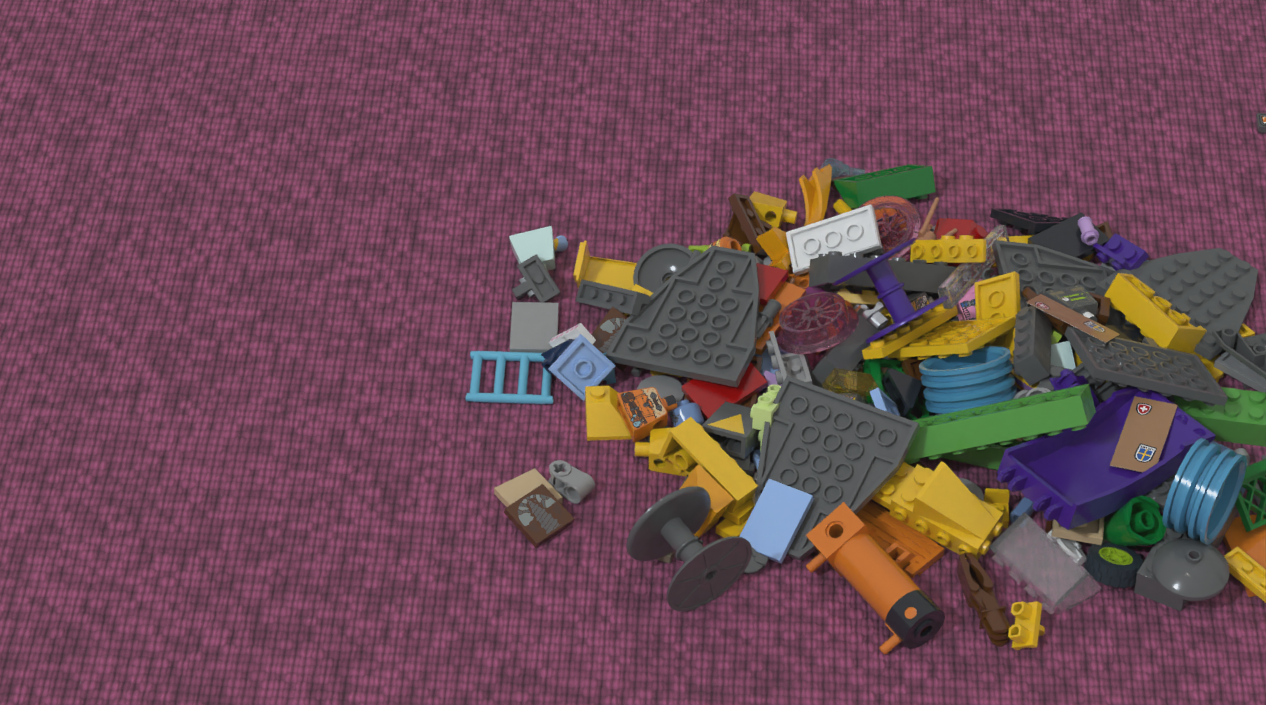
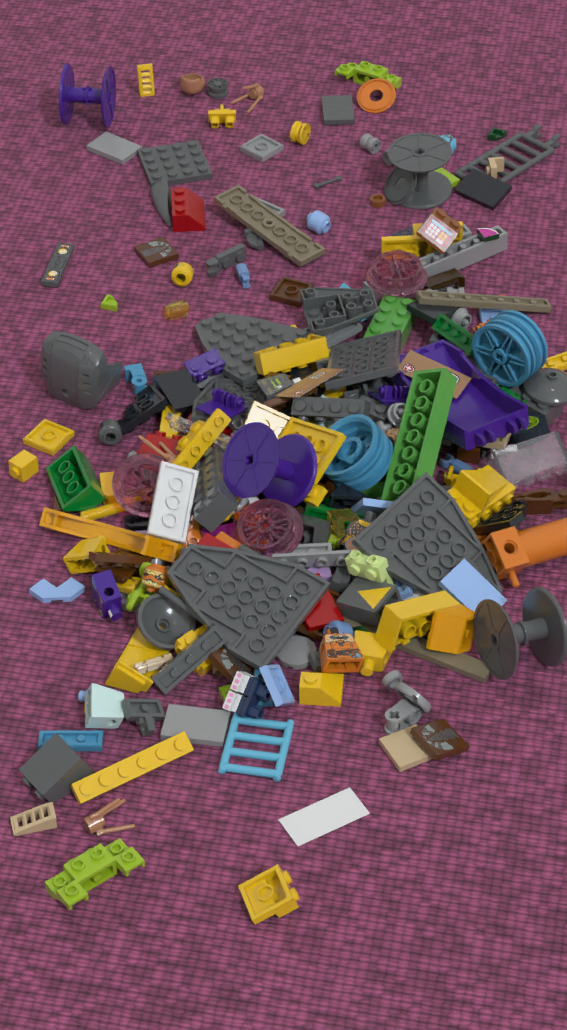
camera: 80 degrees left, 0 degrees up
clear light blue plate [821,158,865,178] -> none
lavender pin [1078,216,1099,245] -> none
none -> yellow brick [8,450,39,483]
none -> tan slope [10,802,57,836]
none -> dark grey slope [19,733,95,803]
none -> yellow tile [23,419,75,456]
none -> light blue tile [29,577,85,603]
none -> dark azure tile [38,730,104,751]
none -> dark grey piece [40,331,122,409]
none -> lime bracket [45,838,145,911]
none -> yellow plate [70,731,194,805]
none -> nougat plant [83,798,135,837]
none -> dark purple torso [91,570,122,621]
none -> dark grey head [98,419,122,446]
none -> lime tile [101,294,118,312]
none -> dark azure leg [124,363,147,395]
none -> tan axle [134,653,174,674]
none -> clear yellow brick [163,299,190,320]
none -> dark purple hinge [195,388,248,418]
none -> yellow plate [238,864,300,925]
none -> white sticker [278,787,370,846]
none -> light grey tile [382,670,403,690]
none -> light grey tile [395,682,432,714]
none -> black plate [474,499,528,535]

